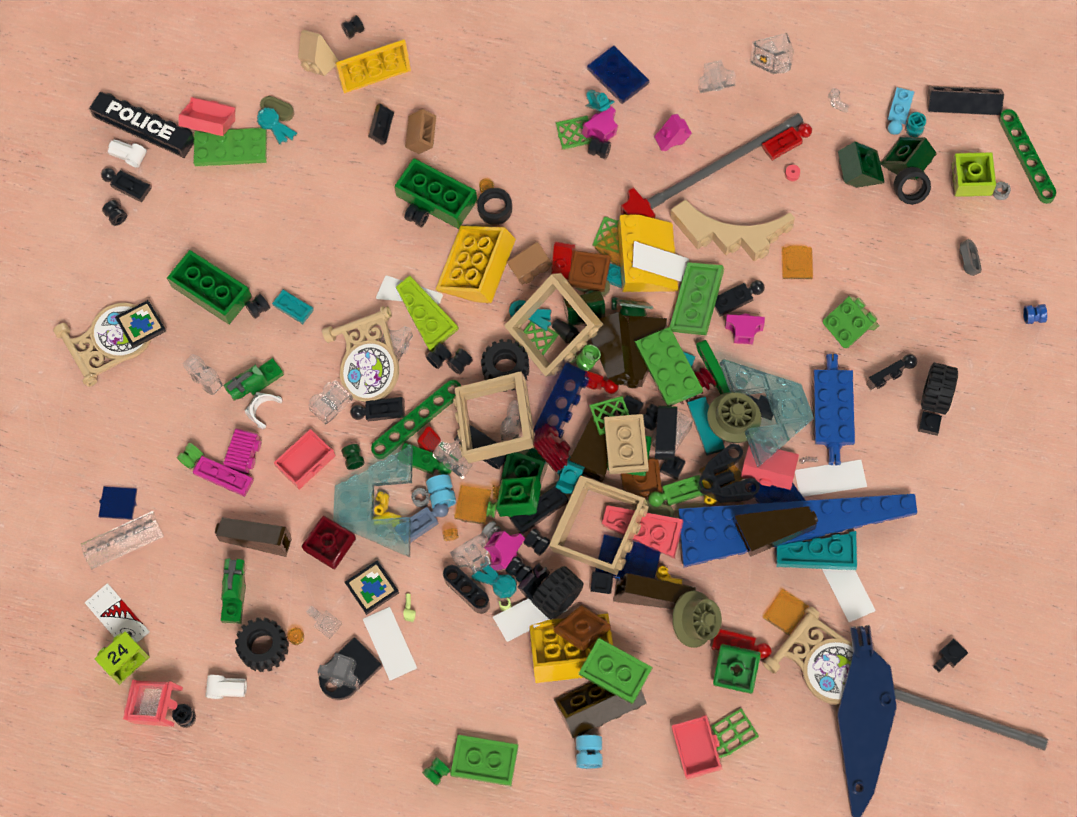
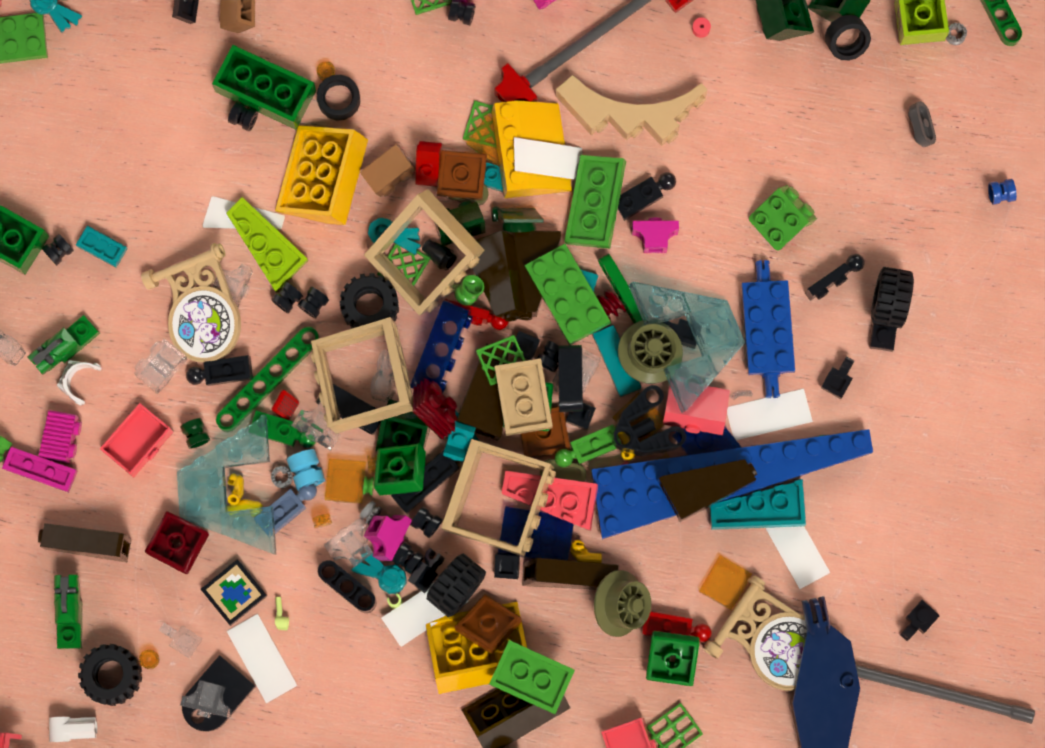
camera: 10 degrees left, 10 degrees up
clear yellow piece [782,246,813,279] -> none
none -> black plate [821,356,854,399]

